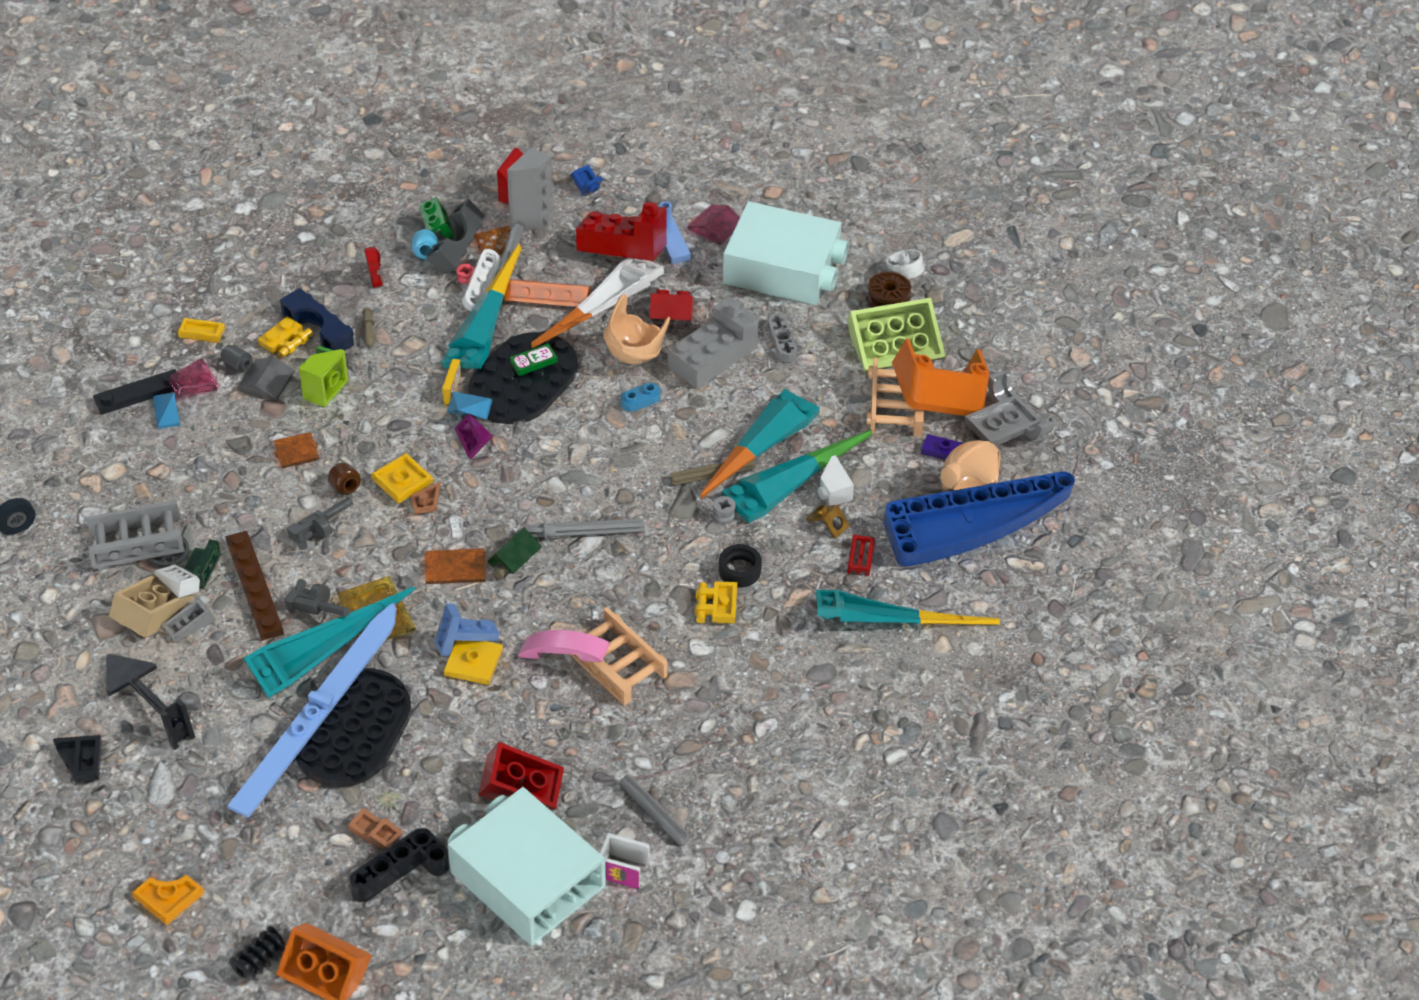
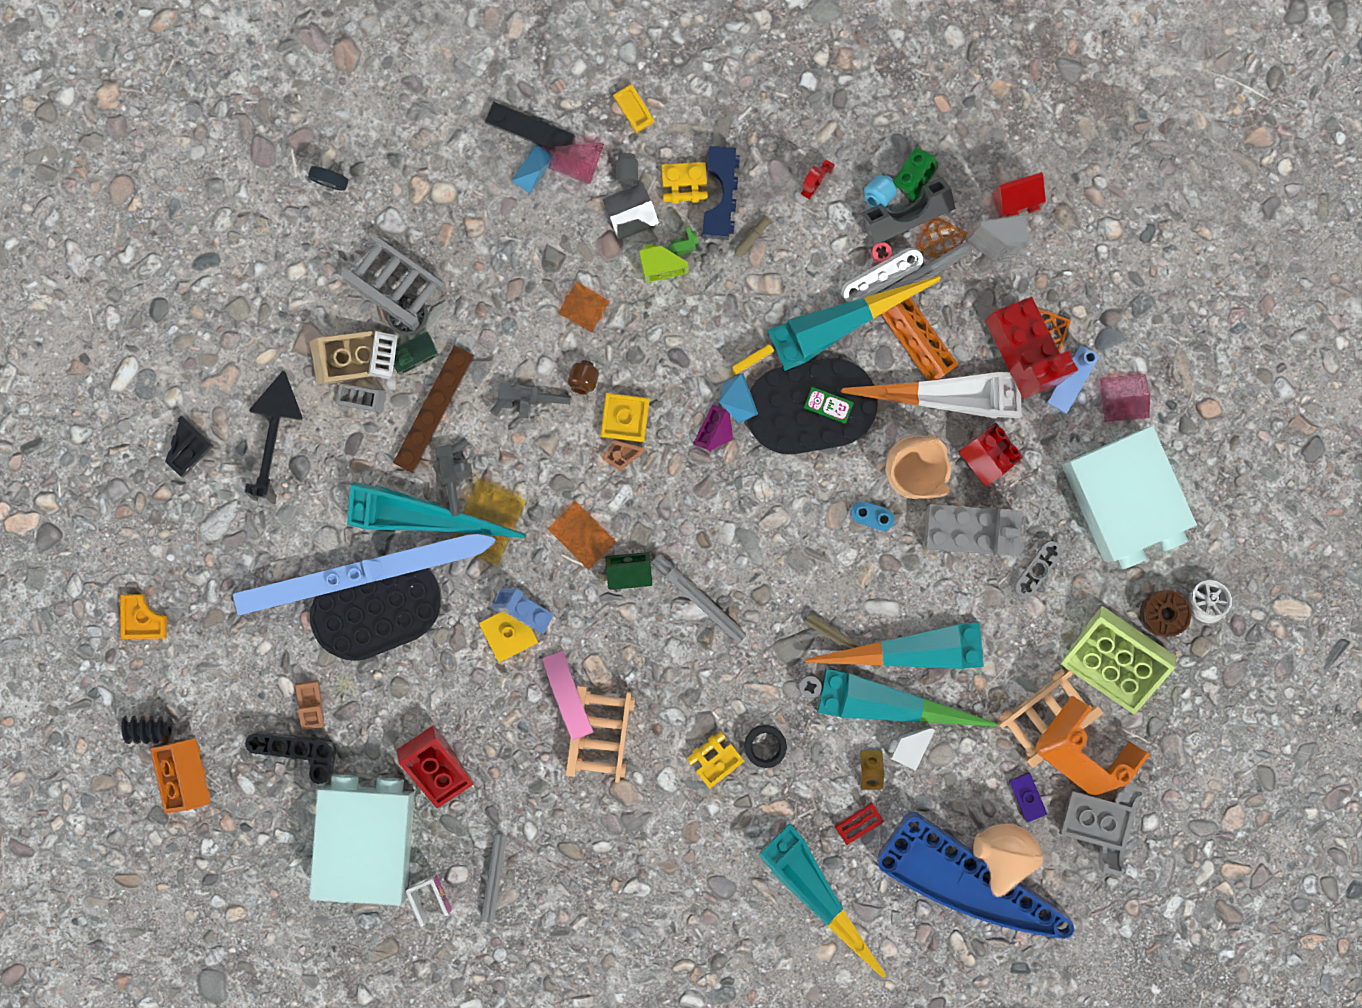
camera: 45 degrees right, 40 degrees up
blue bracket [570,164,603,195] -> none

